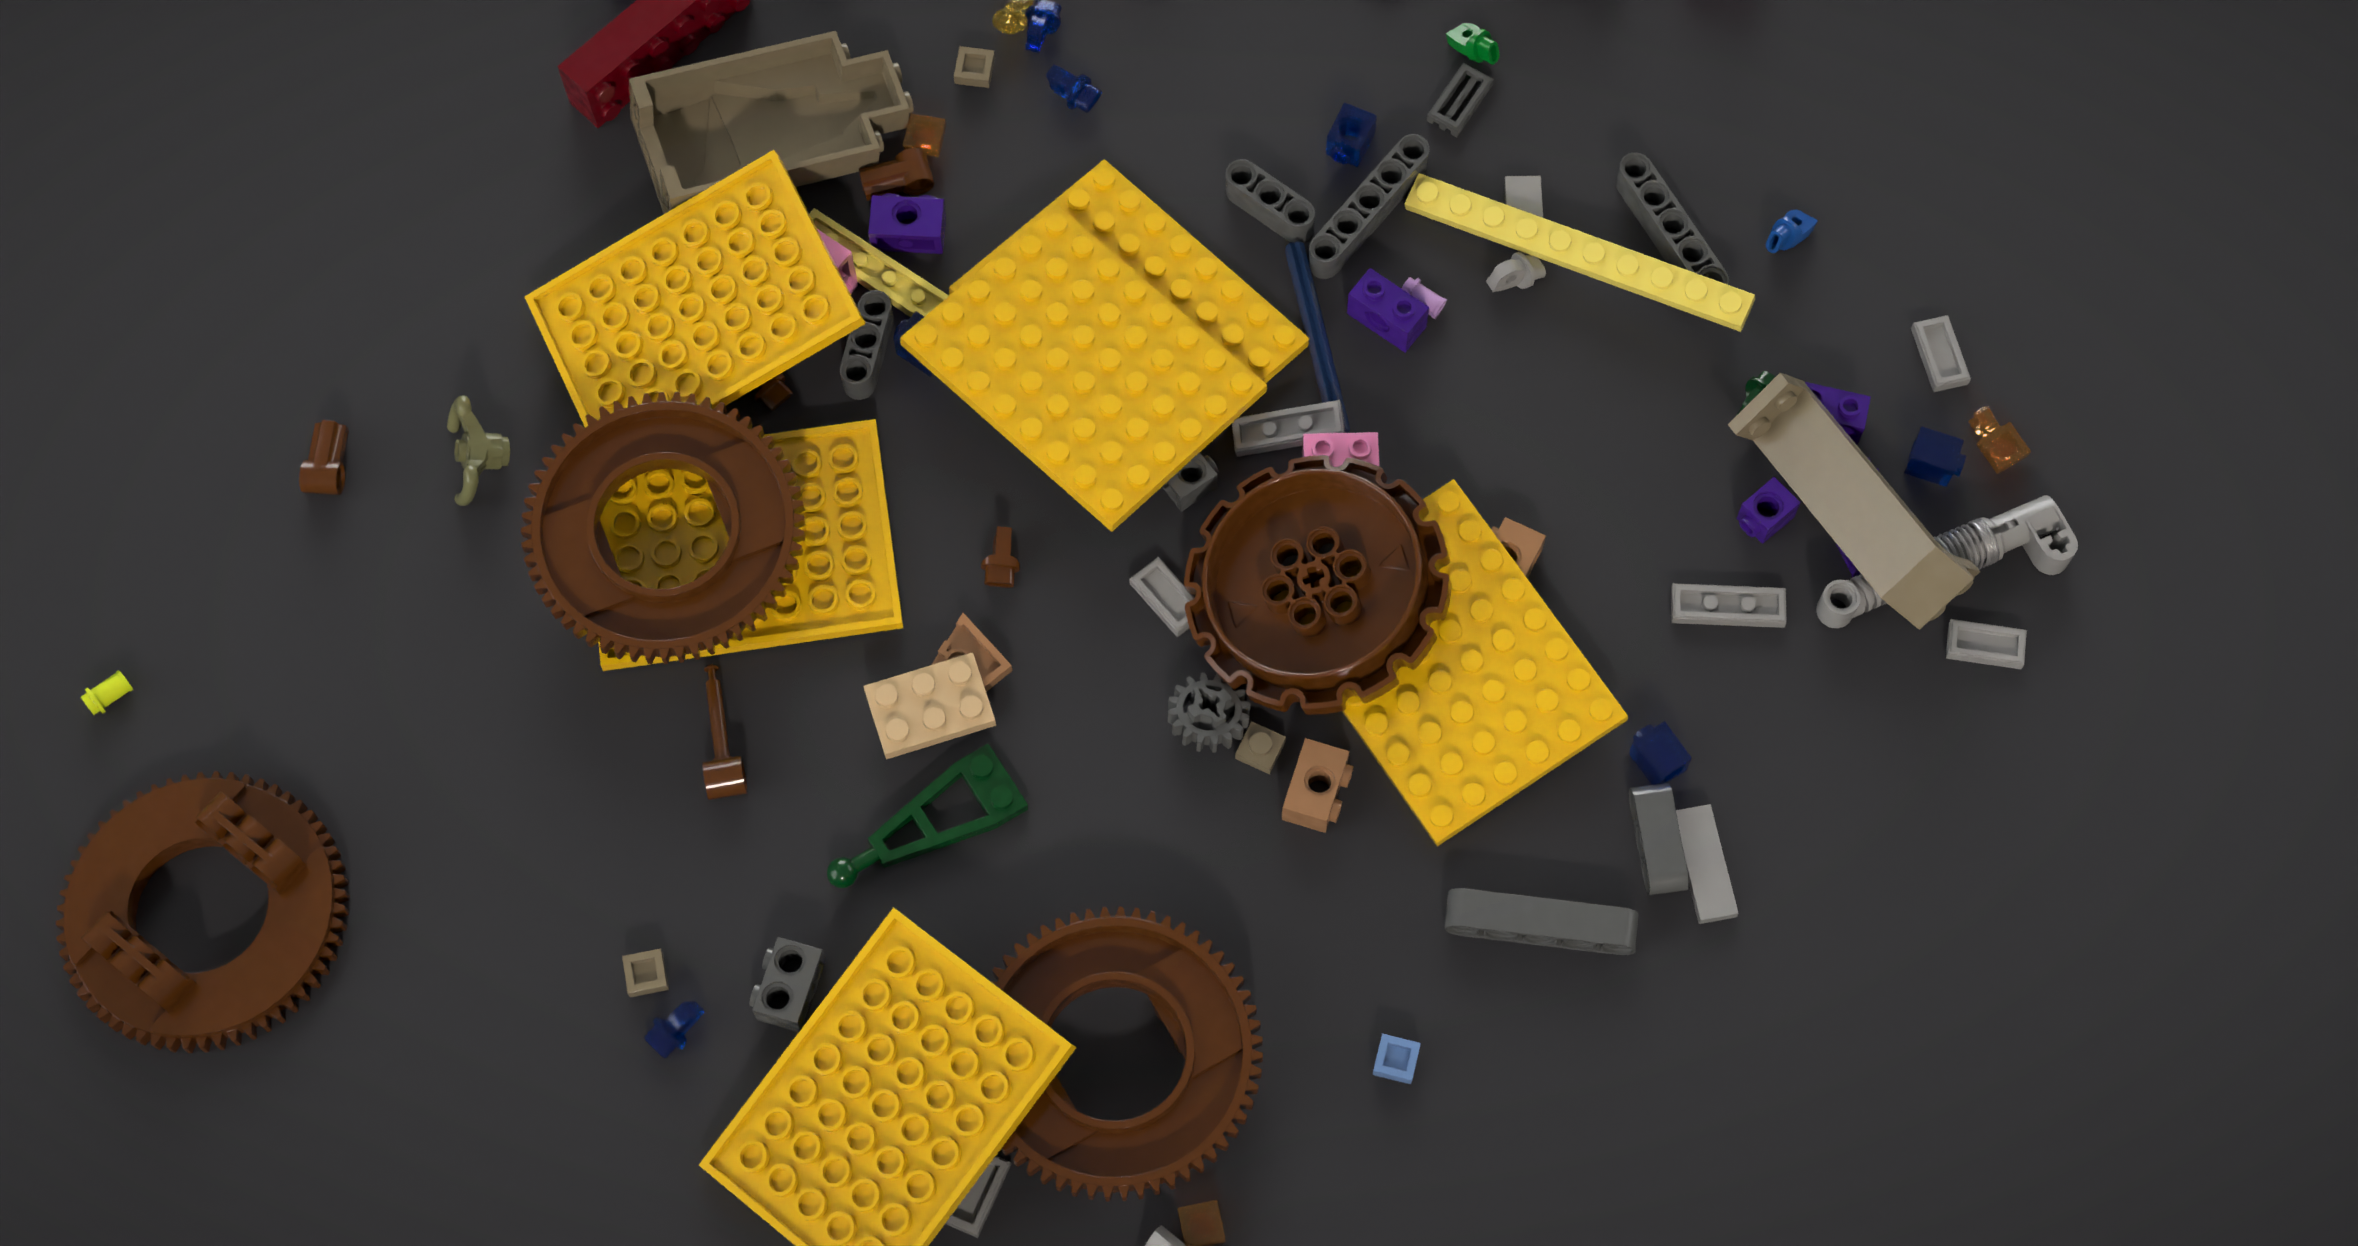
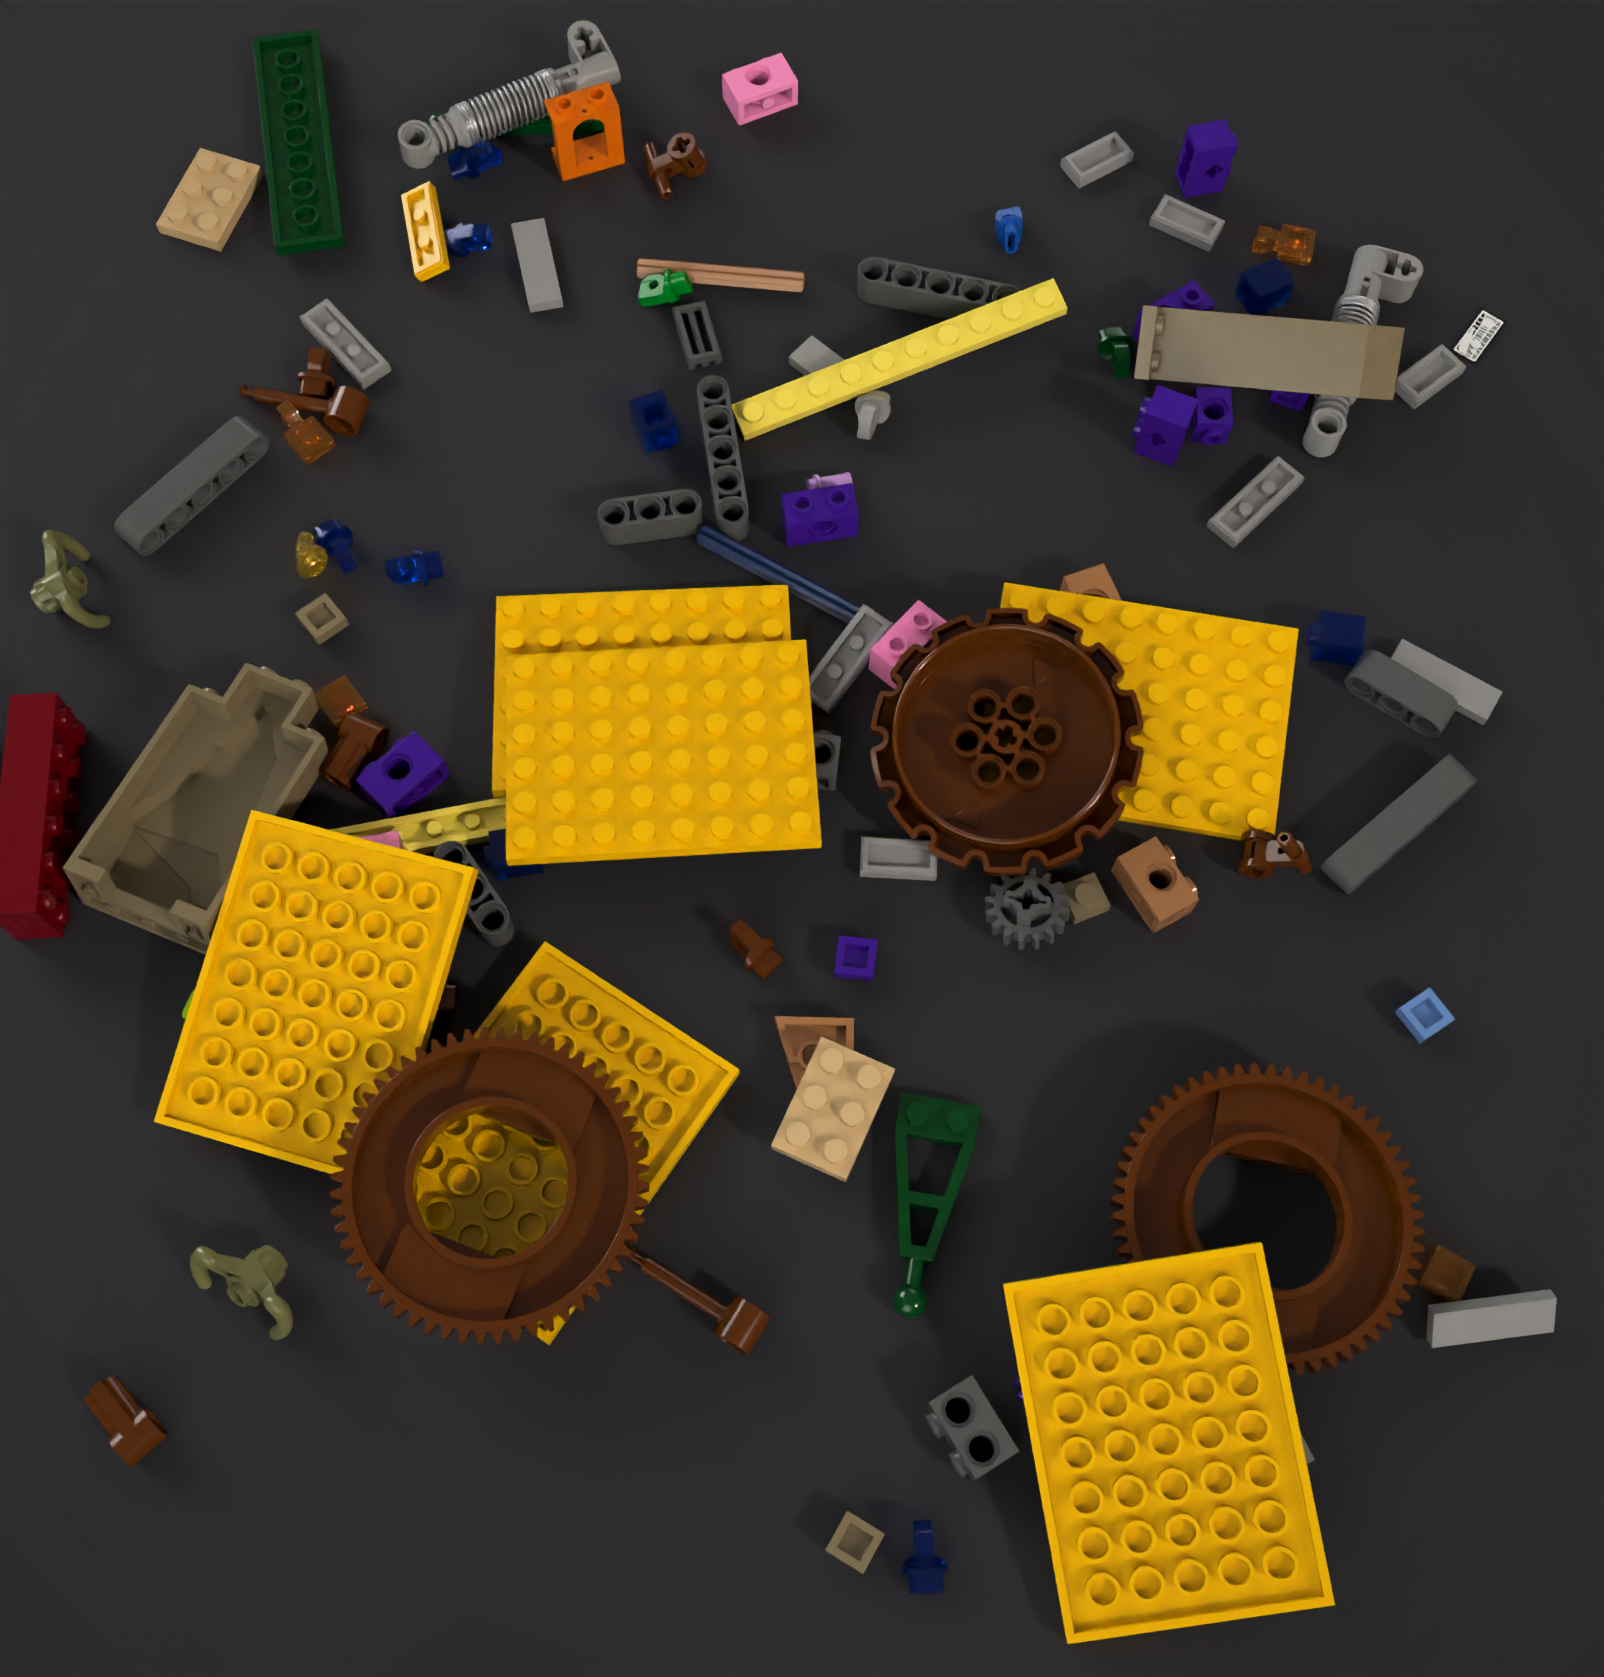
camera: 50 degrees left, 0 degrees up
none -> medium nougat axle [637,258,805,292]
none -> dark purple plate [834,935,878,982]
none -> light grey tile [1060,131,1134,189]
none -> dark purple brick [1132,385,1198,467]
none -> dark purple brick [1175,119,1238,198]
none -> reddish brown piece [1238,830,1313,879]
none -> sticker [1450,307,1507,365]

